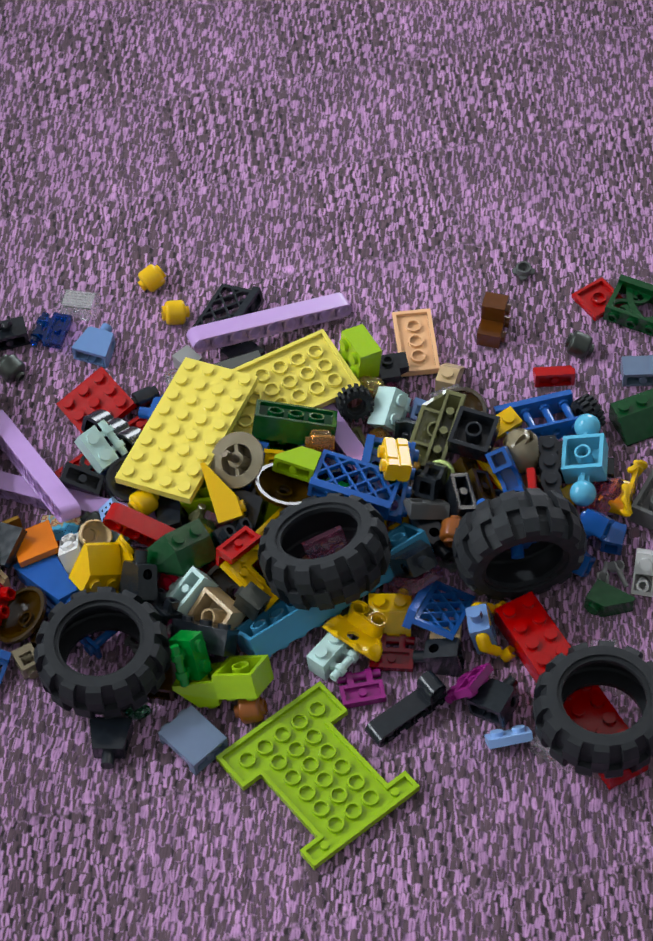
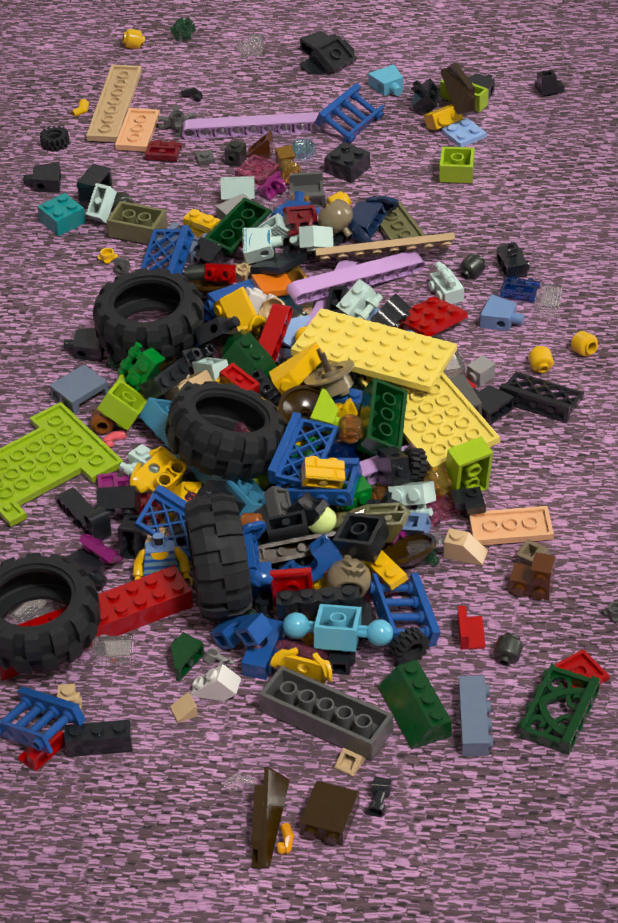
camera: 90 degrees right, 10 degrees down
lavender beam [186,293,352,352] -> none
none -> black brick [96,485,141,518]
none -> coral arm [102,429,126,448]
none -> black torso [377,446,411,486]
none -> light aqua brick [428,262,464,304]
none -> dark tan brick [517,539,551,566]

